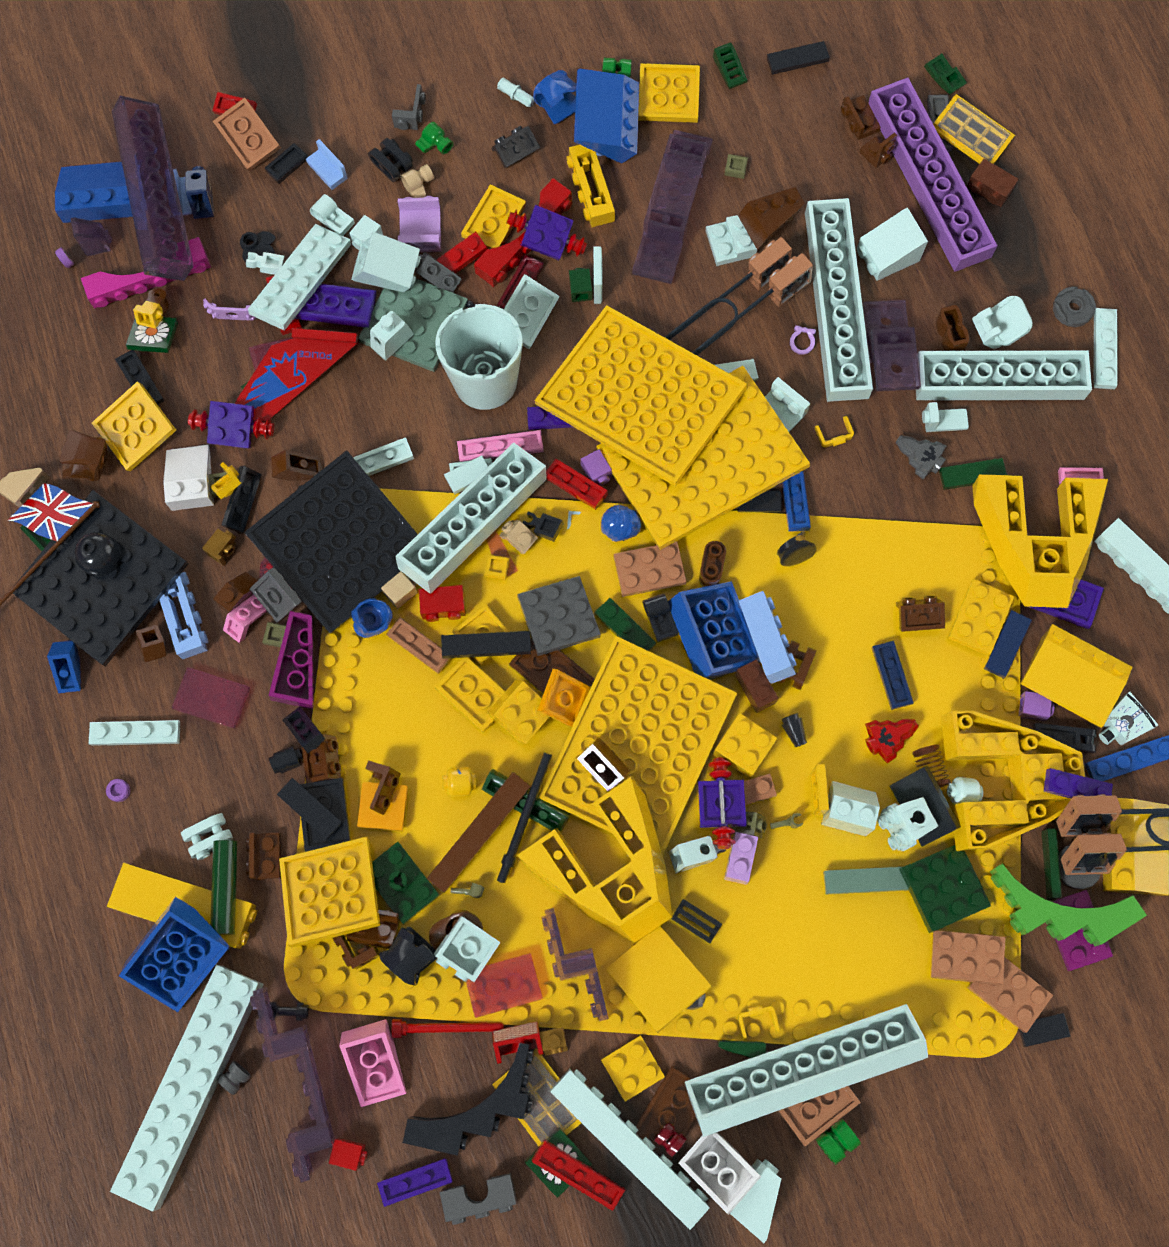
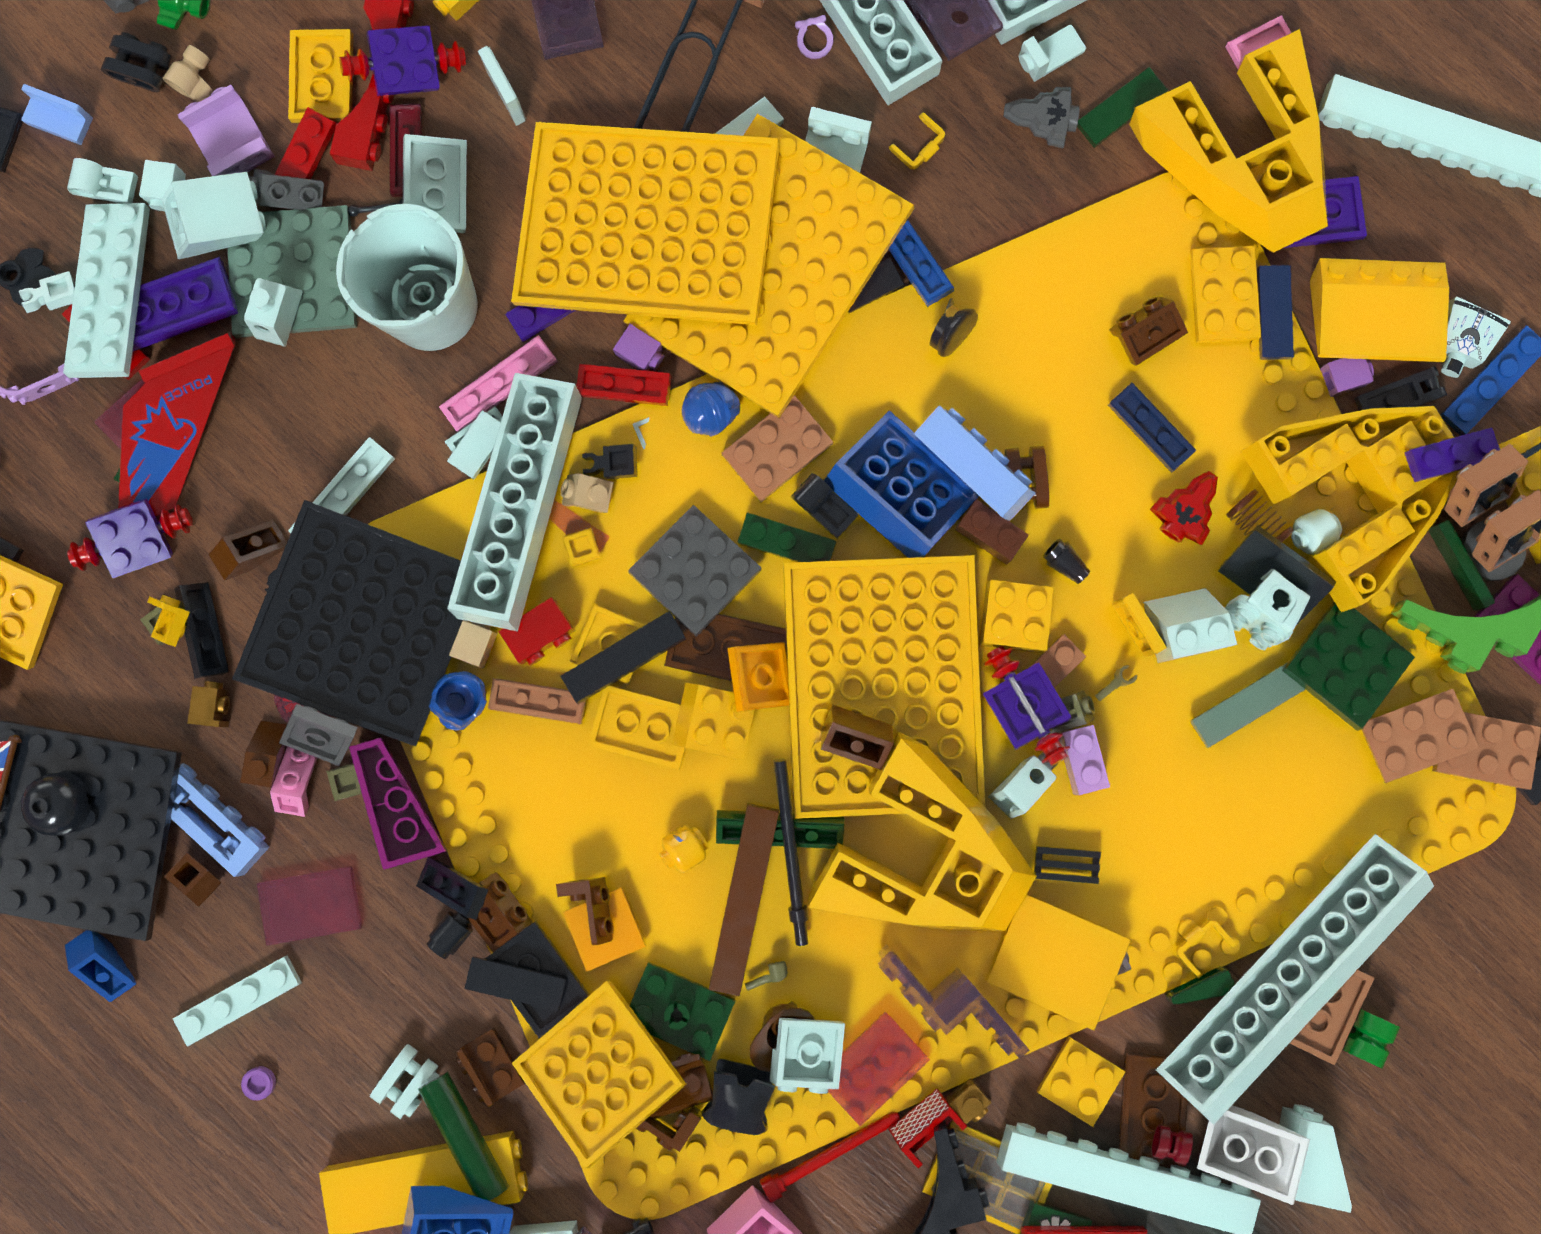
camera: 20 degrees left, 10 degrees up
white slope [164,445,214,511] -> none
dark green brick [569,268,592,302] -> none
reddish brown brick [699,541,726,587] -> none

